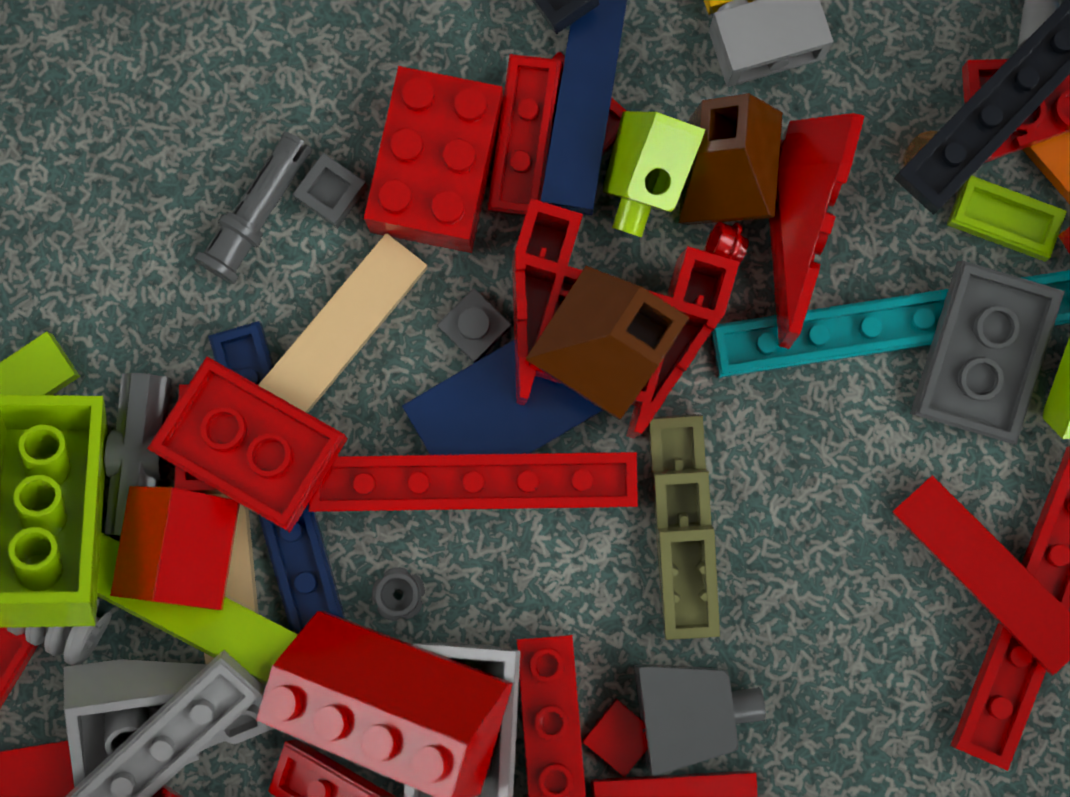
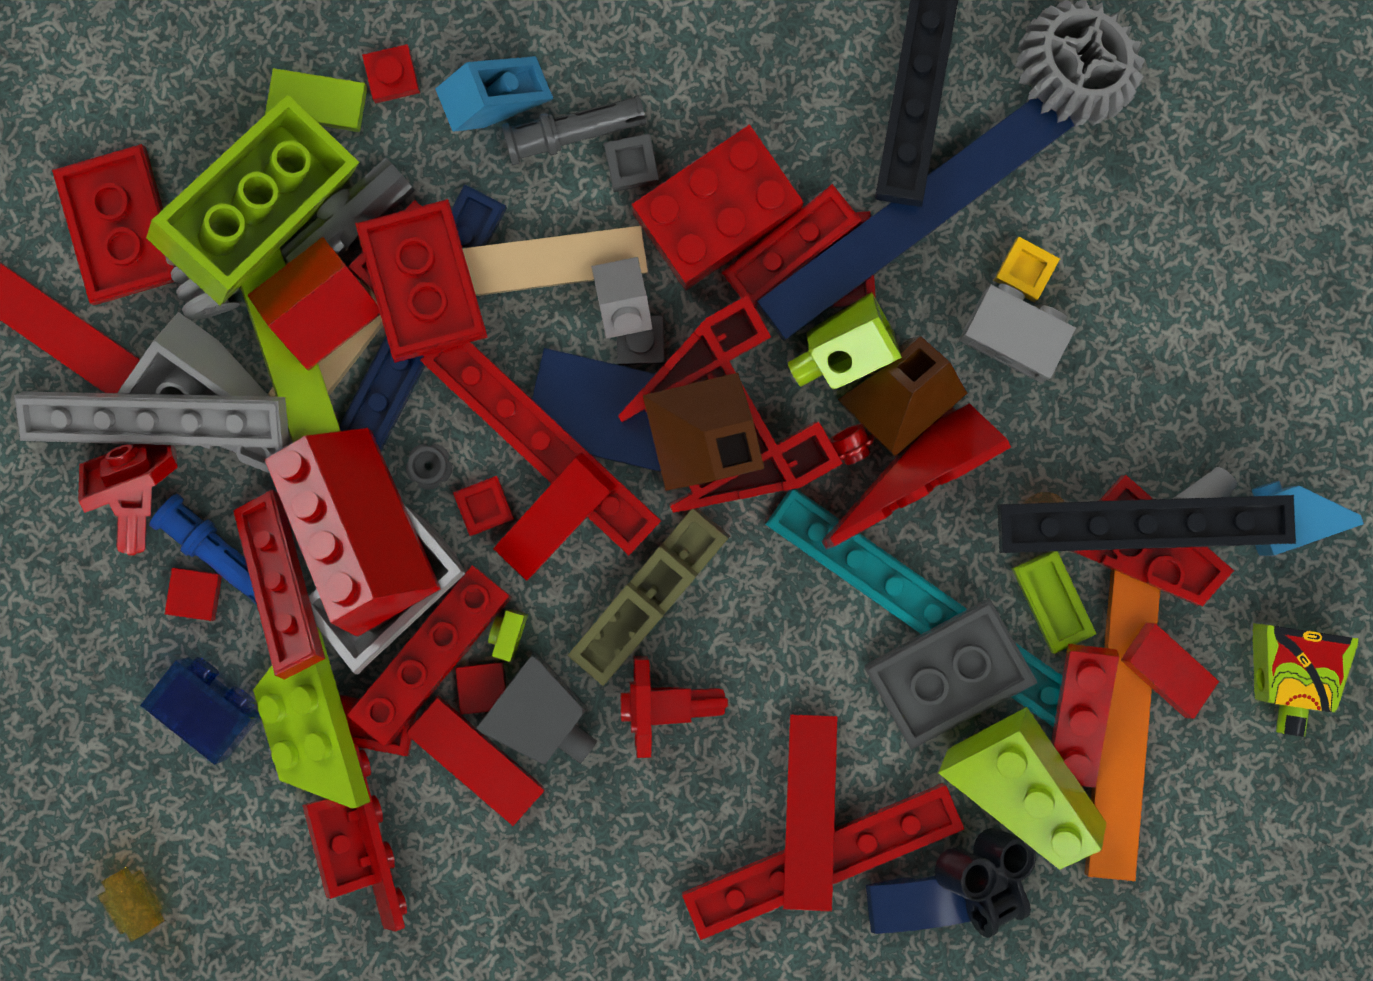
camera: 45 degrees right, 5 degrees up
none -> red plate [362,44,420,104]
none -> dark azure slope [435,56,553,132]
none -> red tile [453,476,515,536]
none -> lime plate [488,609,528,662]
none -> red tile [493,452,616,581]
none -> light grey brick [591,257,653,339]
none -> red piece [620,656,728,758]

